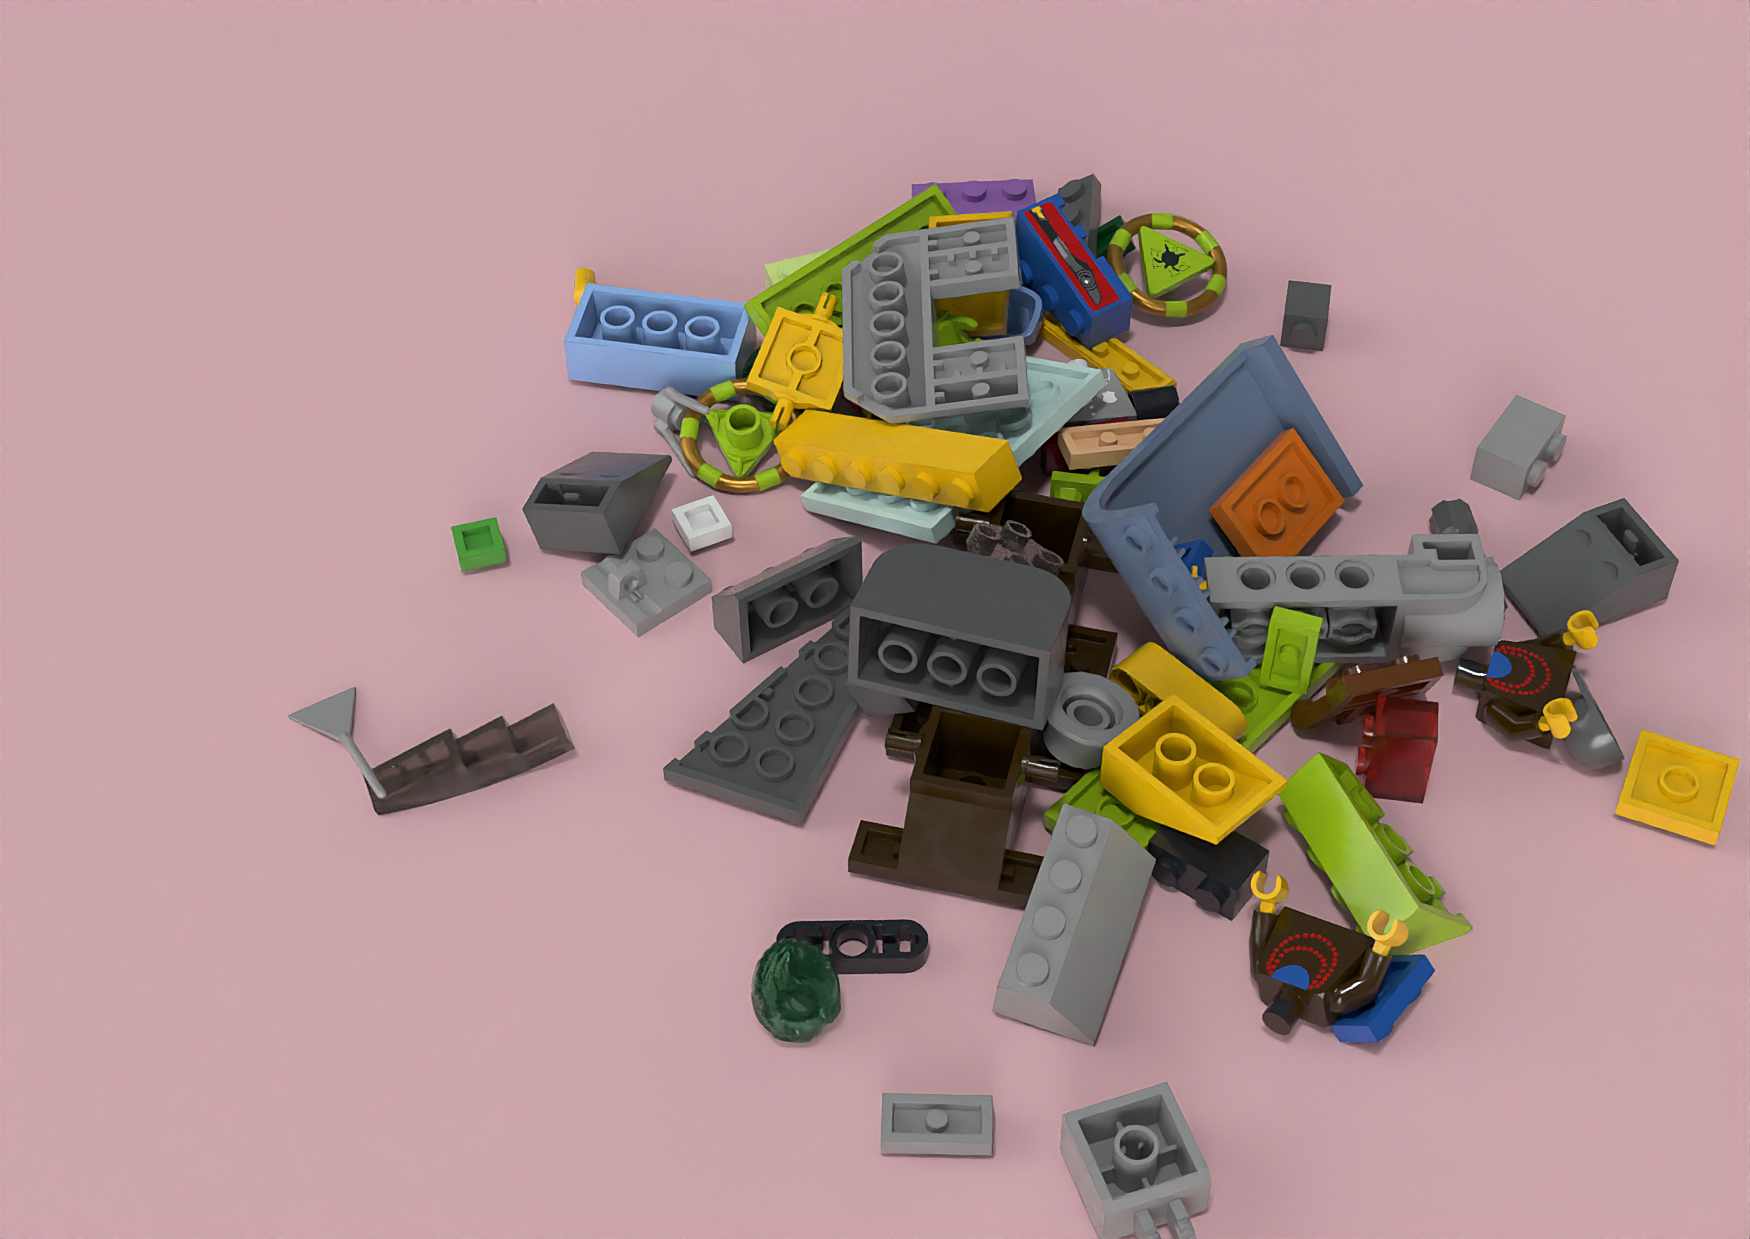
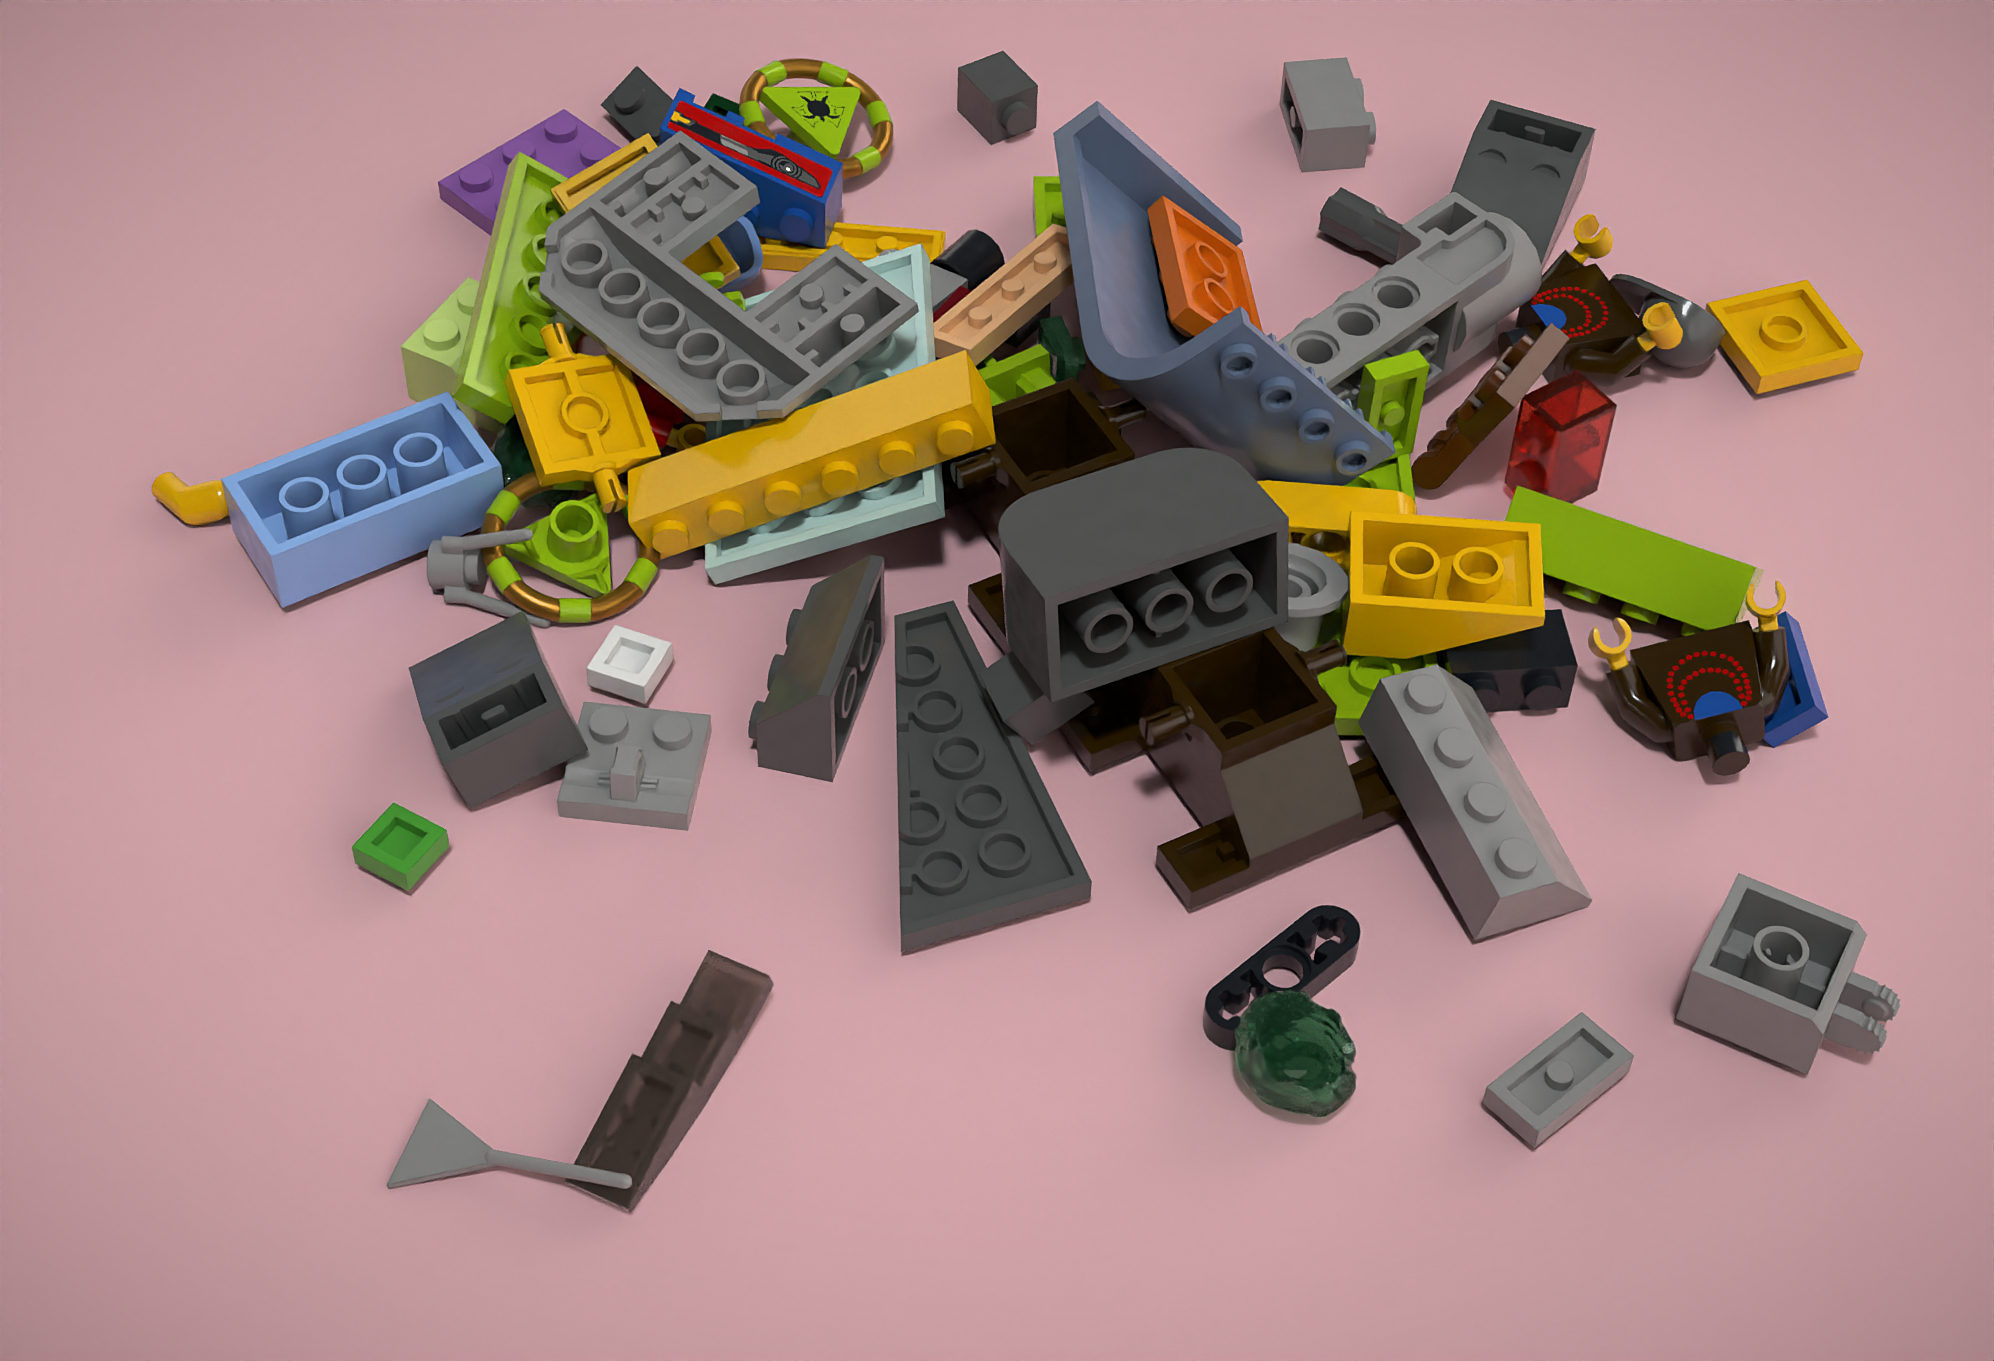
camera: 45 degrees left, 0 degrees up
clear smoke plate [966,520,1064,577] -> none

